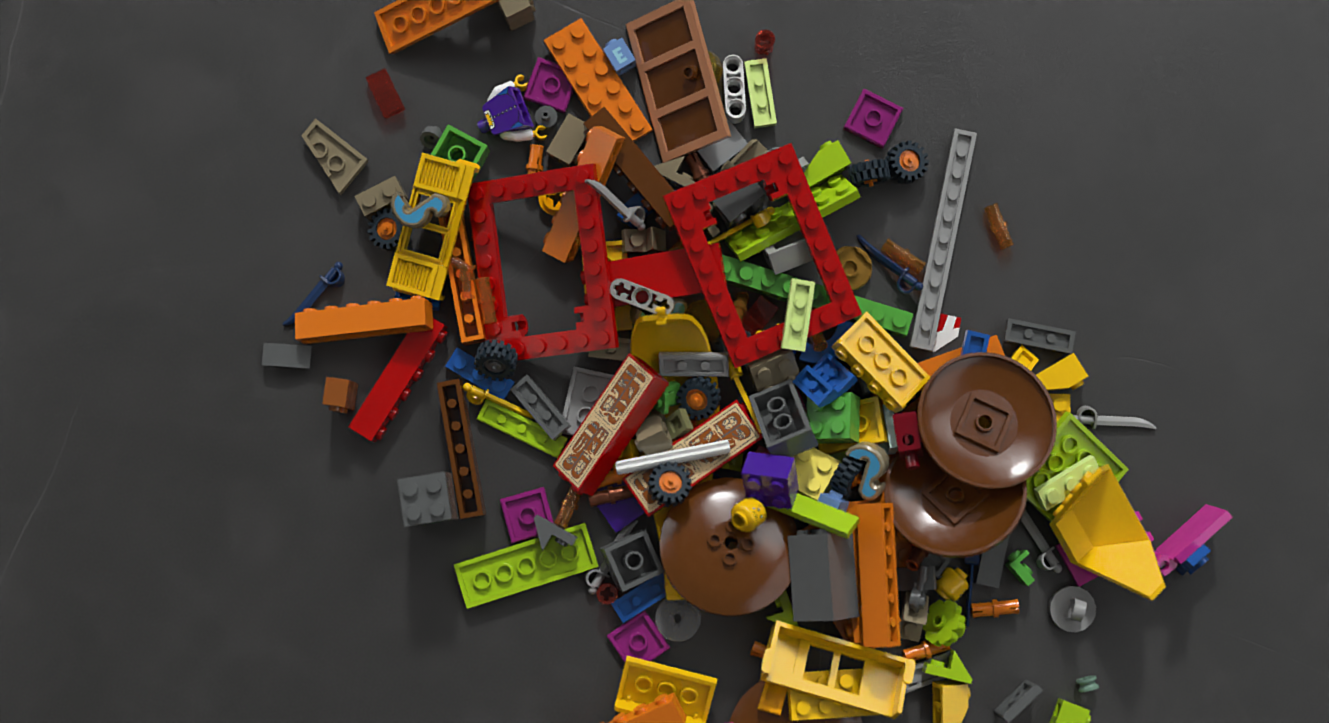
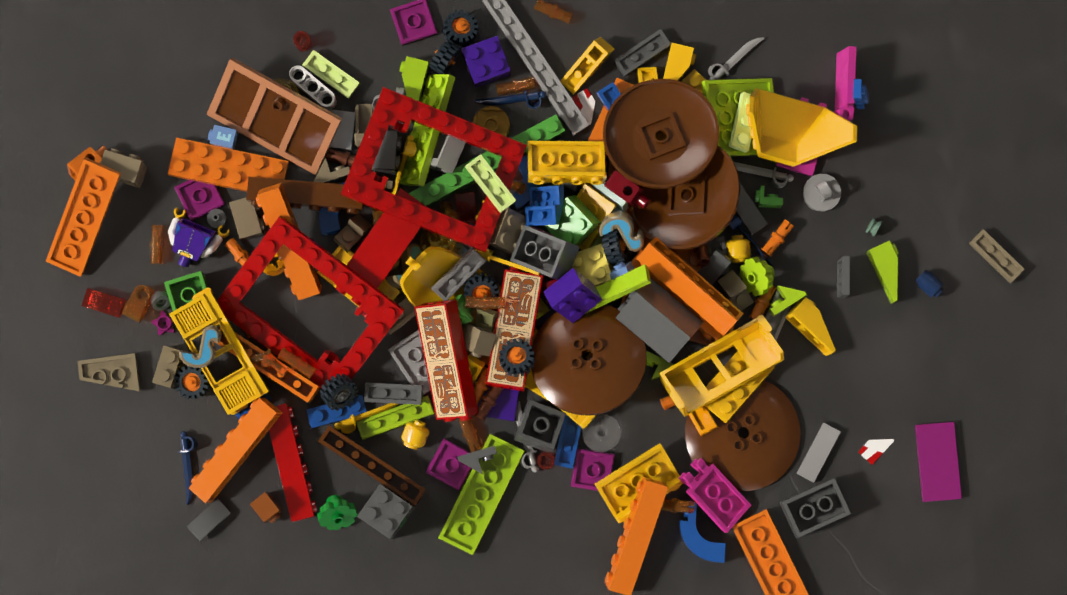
camera: 55 degrees left, 0 degrees up
light grey sword [585,179,645,231] -> none
light grey beam [610,279,675,314] -> none
white axle [615,440,730,475] -> none
yellow head [731,497,766,532] -> none
dark grey plate [909,565,929,613] -> none
none -> clear orange piece [122,285,153,323]
none -> clear orange pin [149,225,165,264]
none -> magenta plate [151,311,174,335]
none -> green plant [317,495,358,530]
none -> yellow head [401,420,430,450]
none -> dark purple brick [462,36,511,88]
none -> clear orange pin [465,295,505,310]
none -> yellow slope [560,37,615,95]

